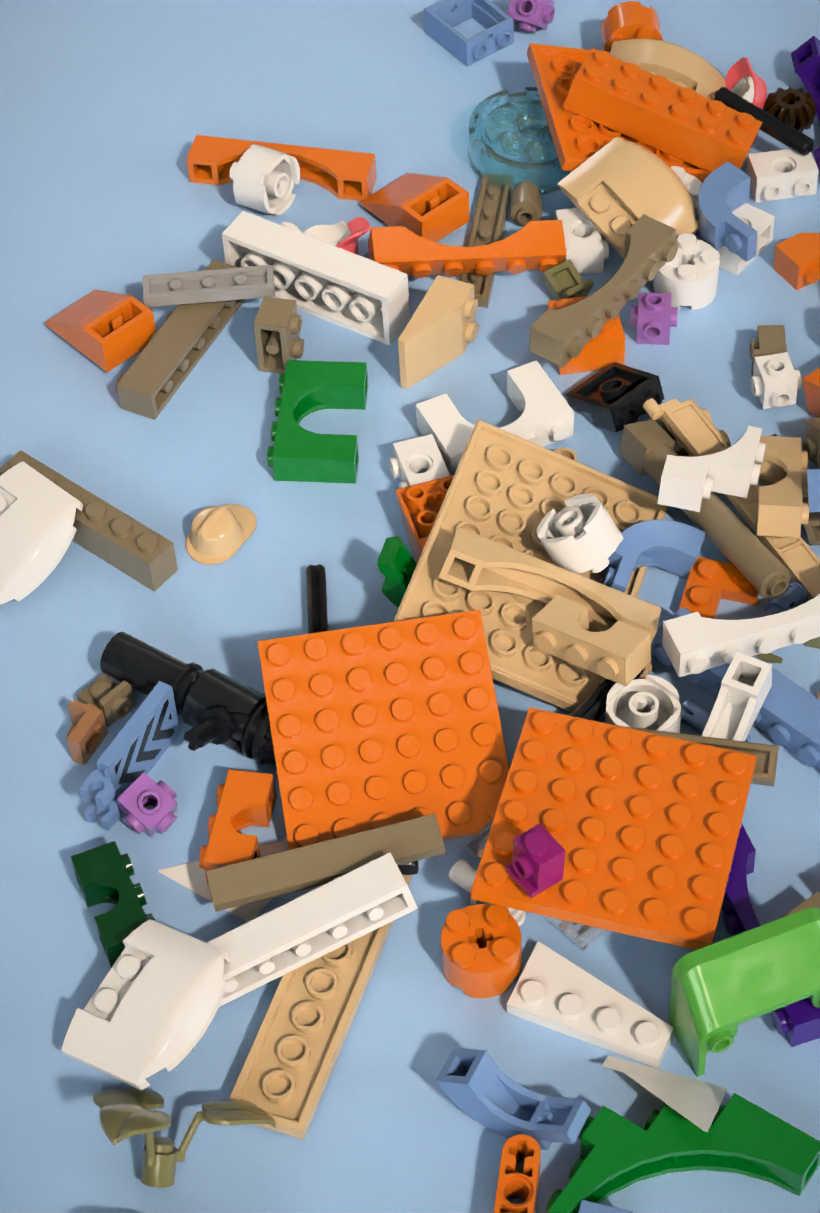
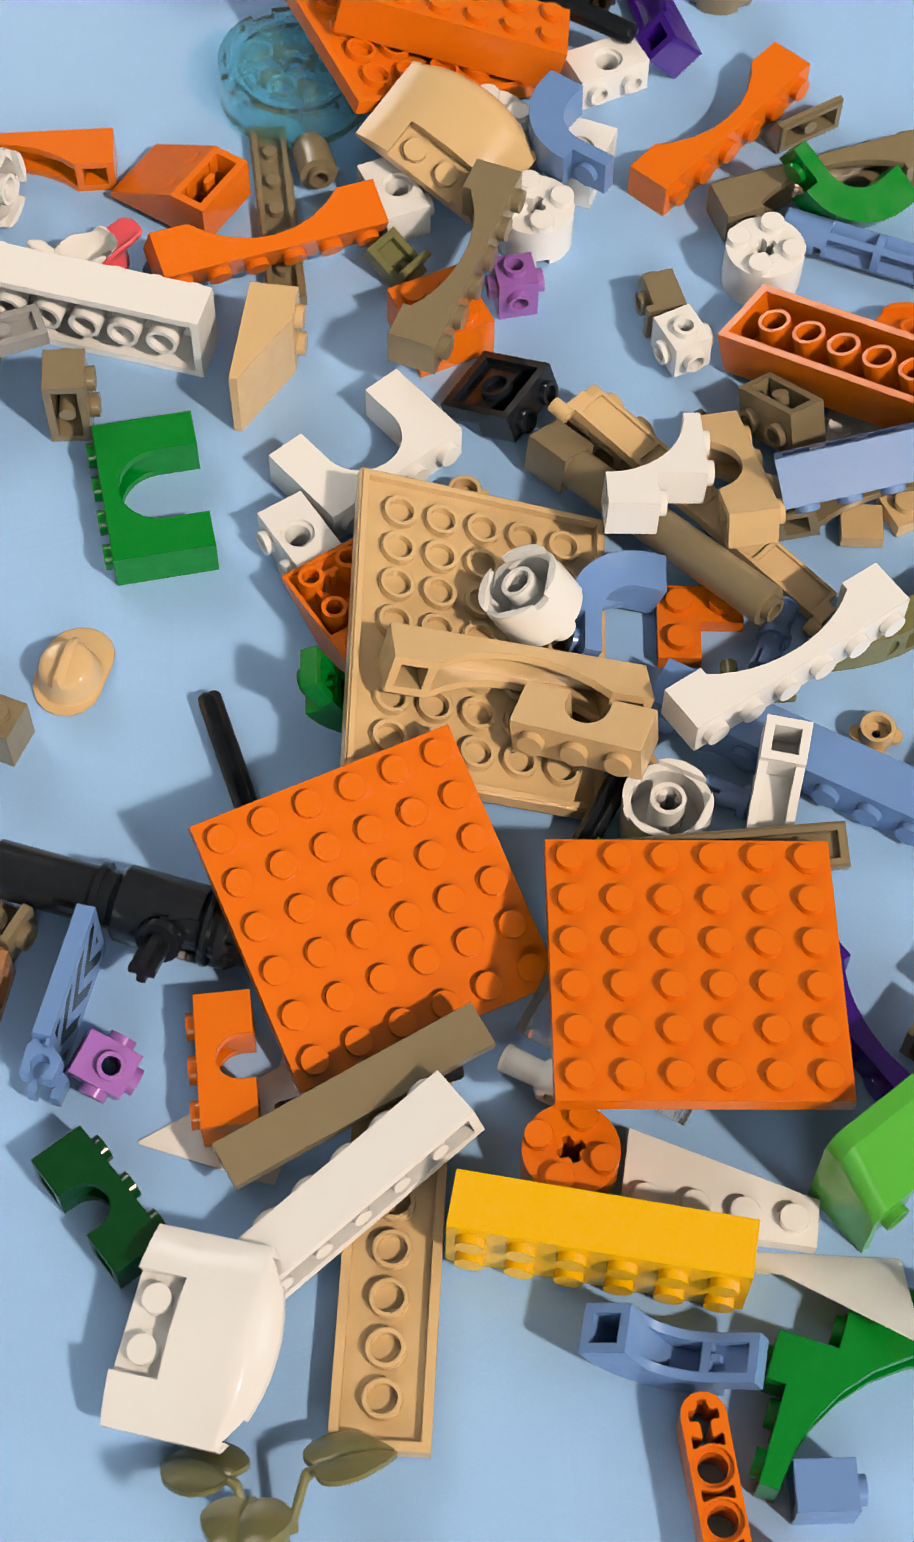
camera: 20 degrees left, 10 degrees up
magenta brick [506,823,565,899] -> none
none -> yellow brick [445,1169,760,1313]

